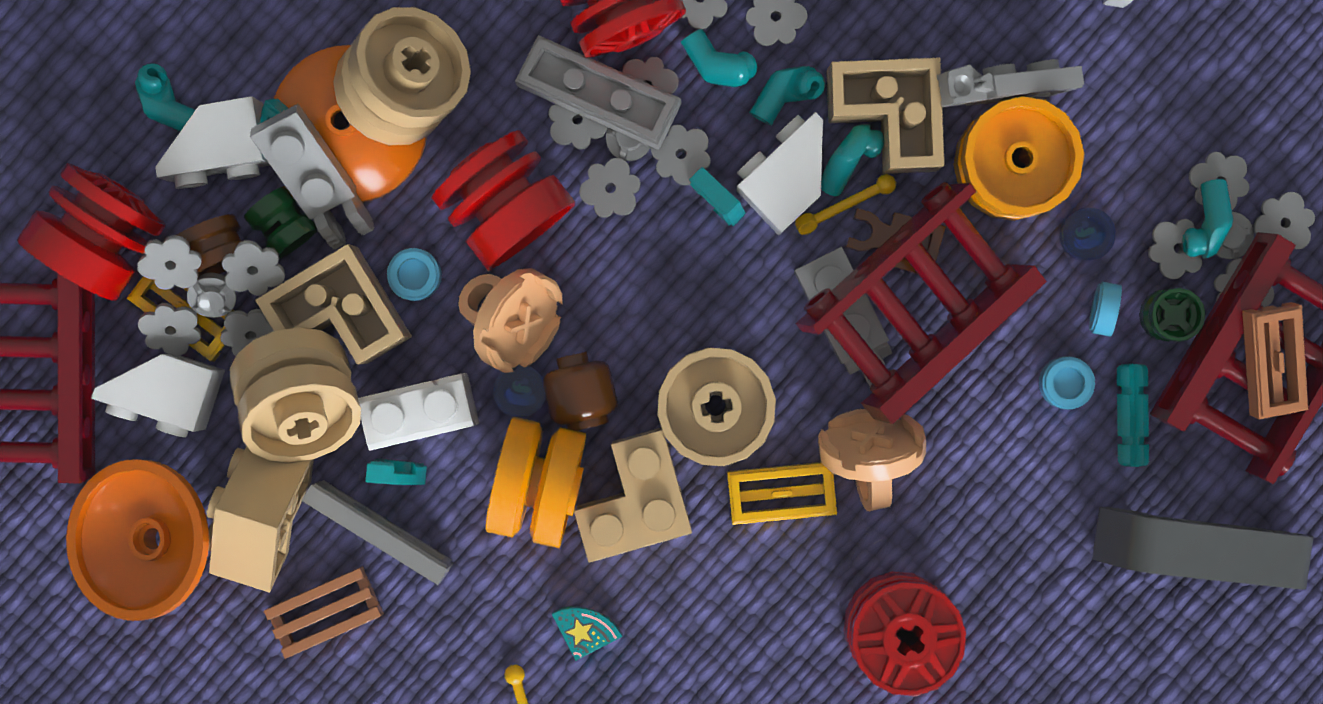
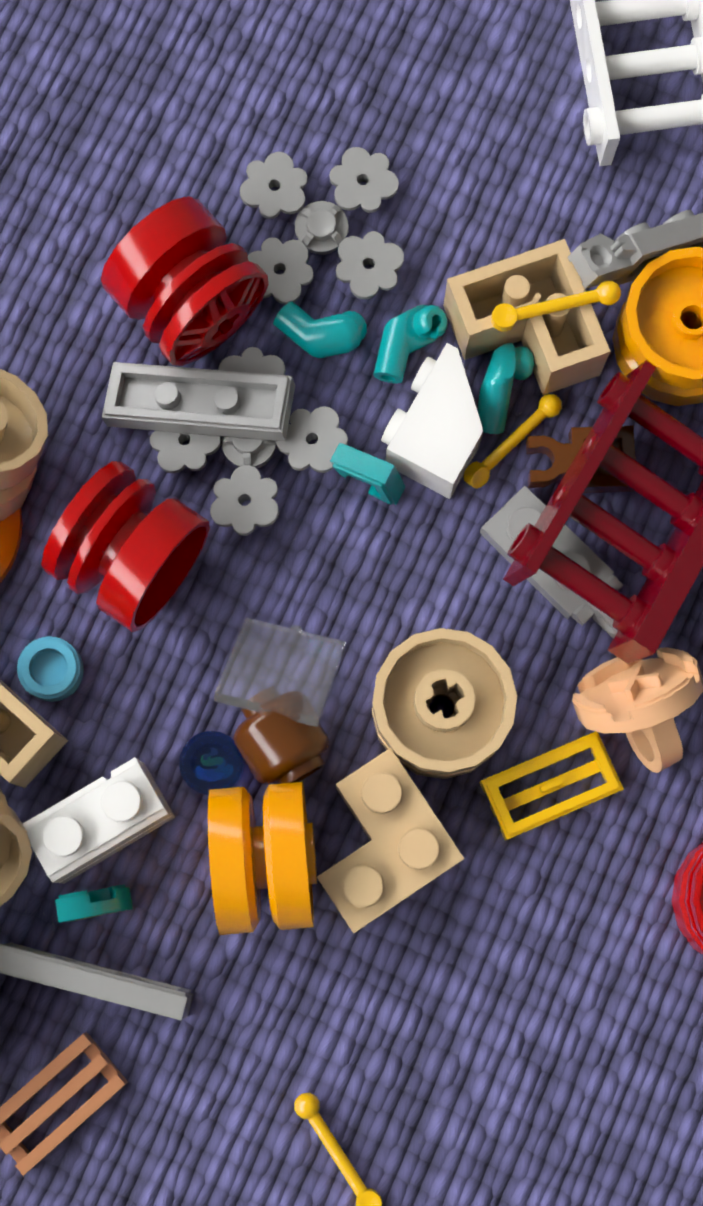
camera: 15 degrees left, 10 degrees down
light nougat tile [458,268,563,373] -> none
teal tile [552,606,623,661] -> none
none -> clear piece [214,617,346,727]
none -> yellow hinge [491,280,621,332]

